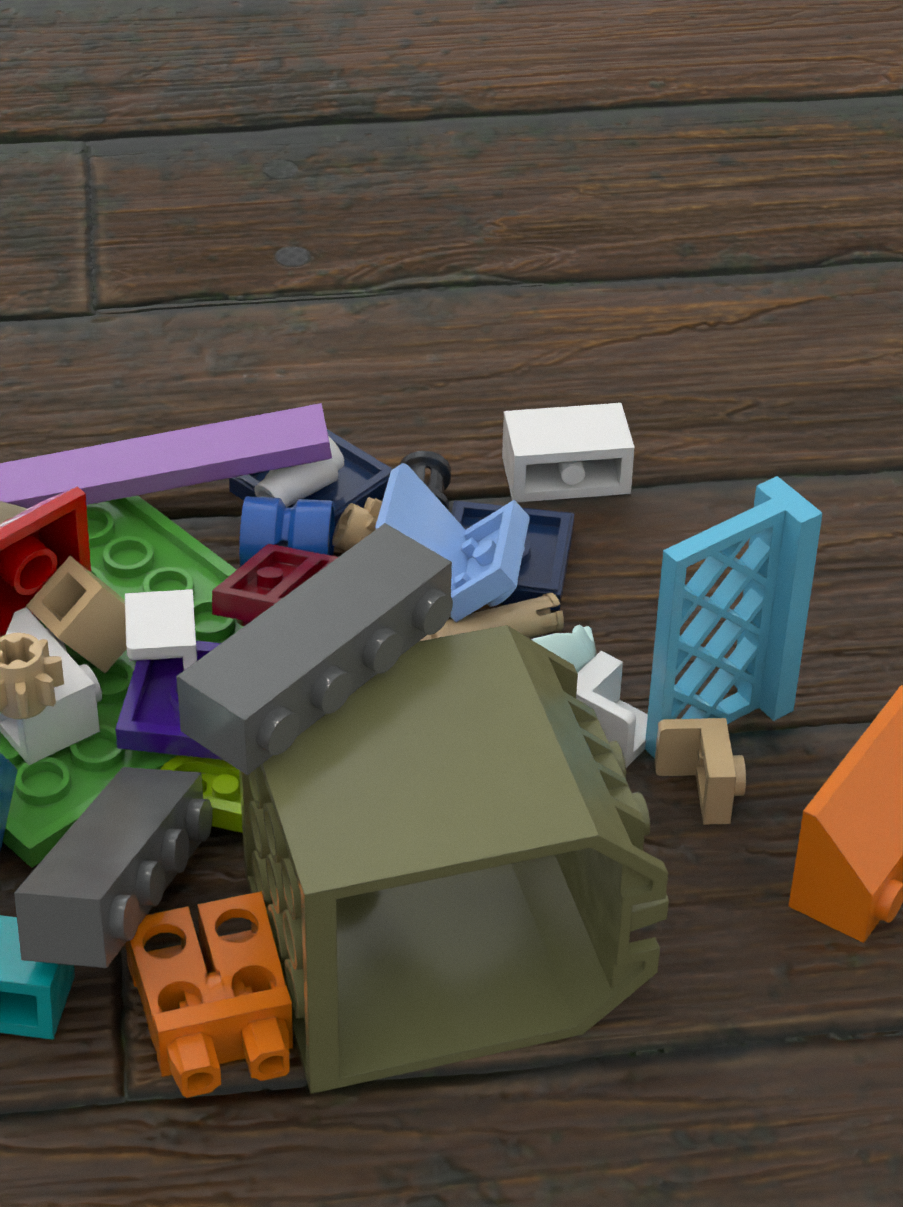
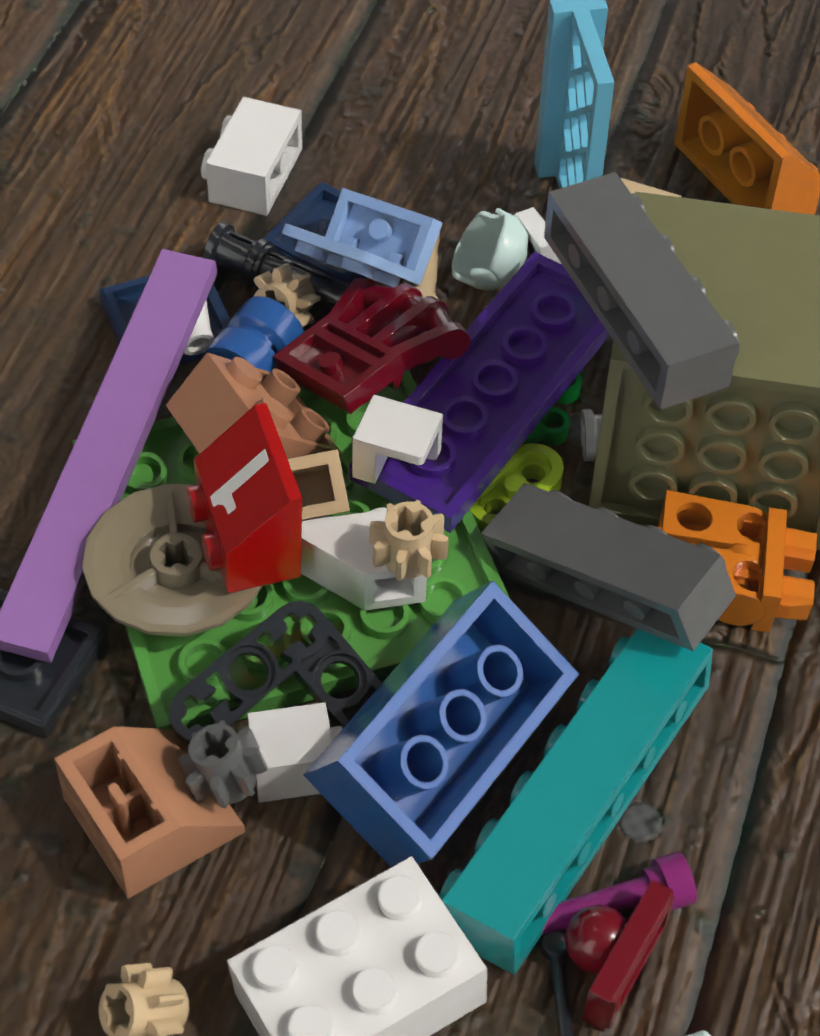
camera: 65 degrees left, 10 degrees up
none -> nougat slope [166,353,342,459]

